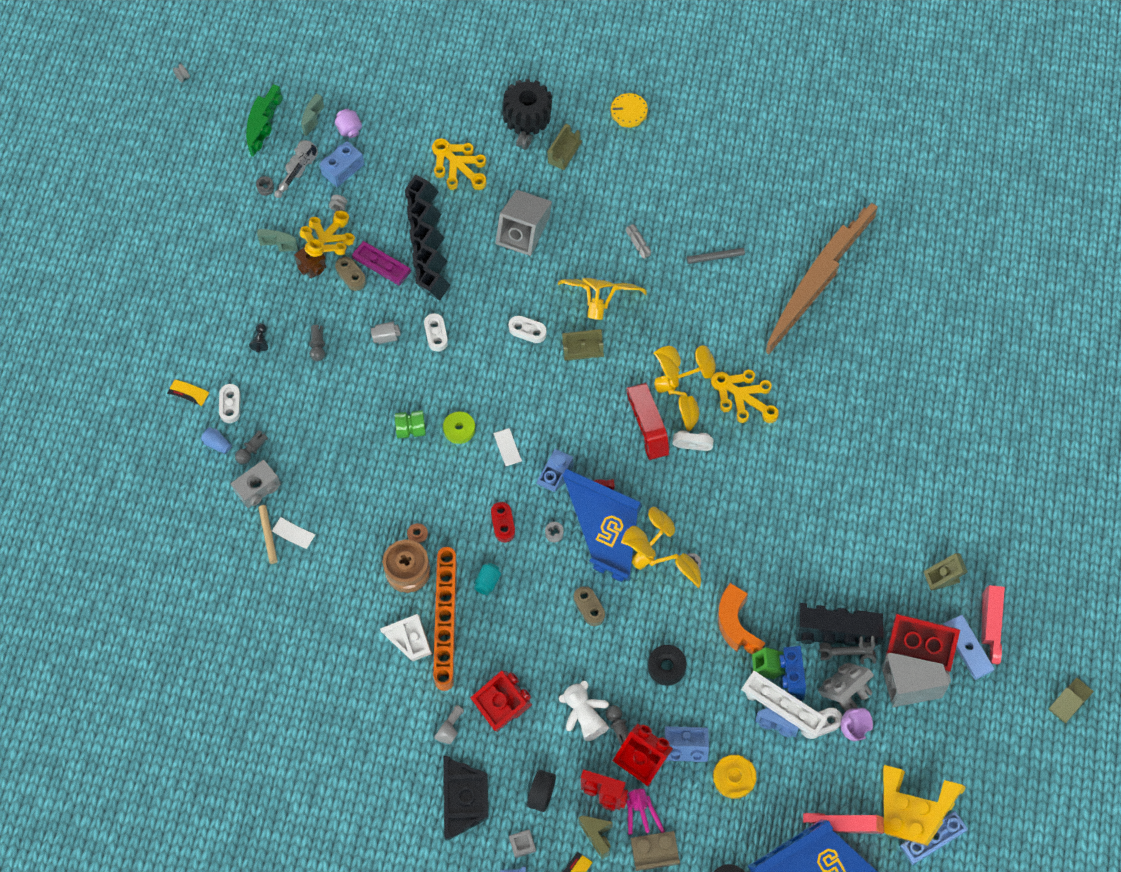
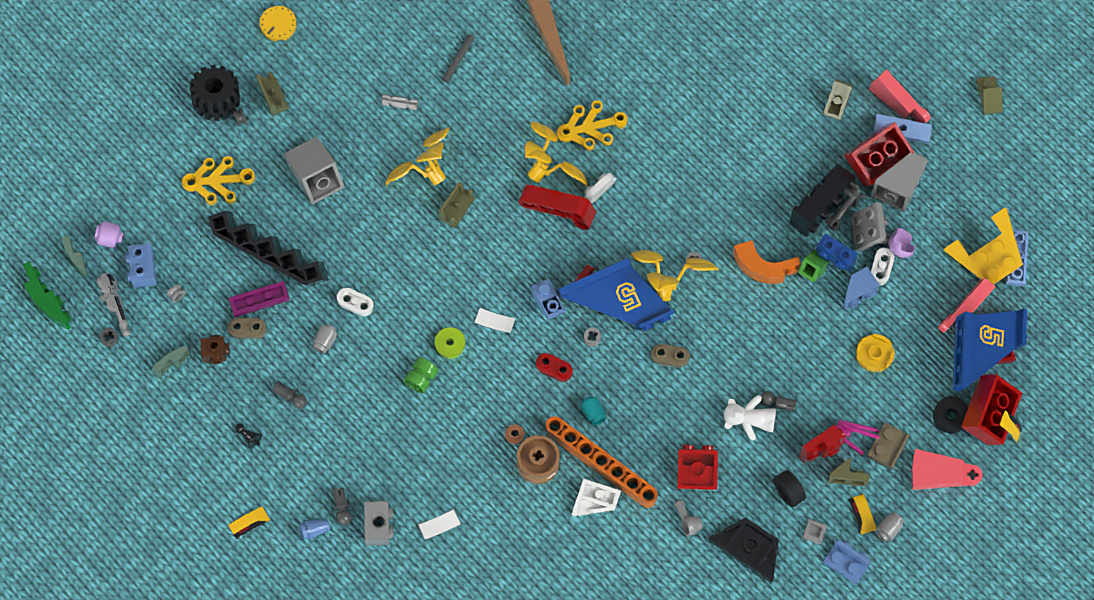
camera: 55 degrees left, 5 degrees up
white plate [219,384,241,423] -> none
tan bar [258,505,278,564] -> none
yellow plant [300,210,355,257] -> none
white plate [508,316,547,343] -> none
red plate [612,723,673,786] -> none
black tyre [648,645,687,686] -> none
medium blue bracket [665,726,709,762] -> none
white piece [741,671,827,738] -> none

